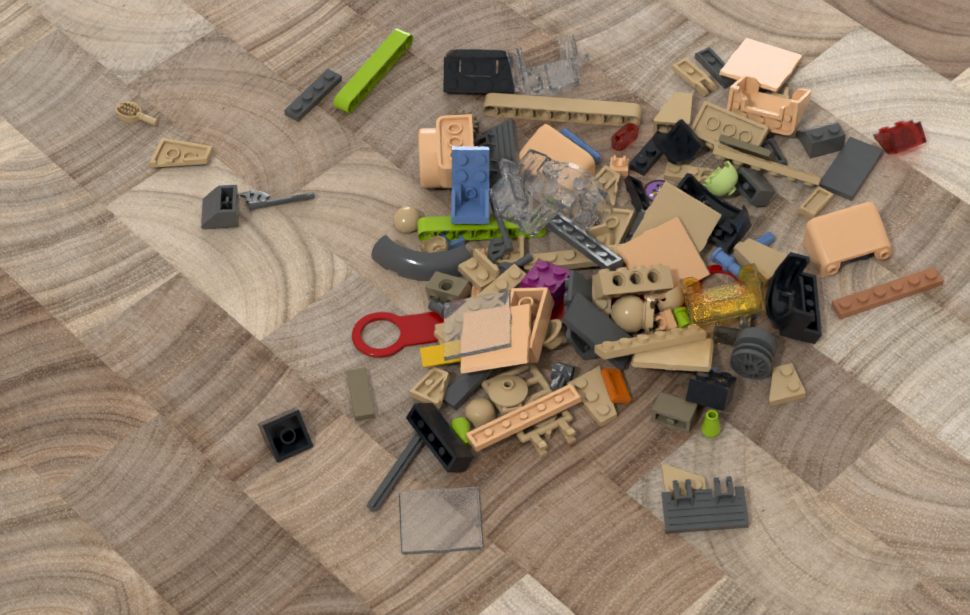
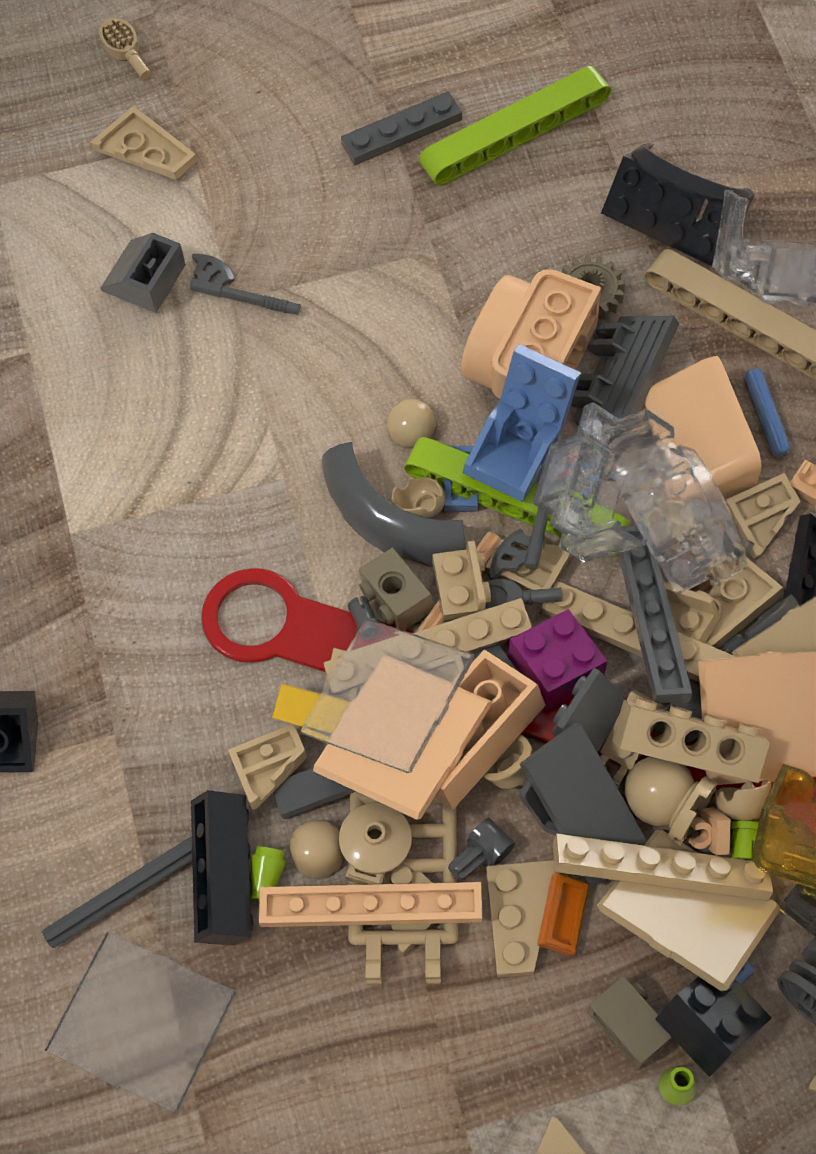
camera: 30 degrees right, 15 degrees up
dark tan tile [346,367,375,421] -> none

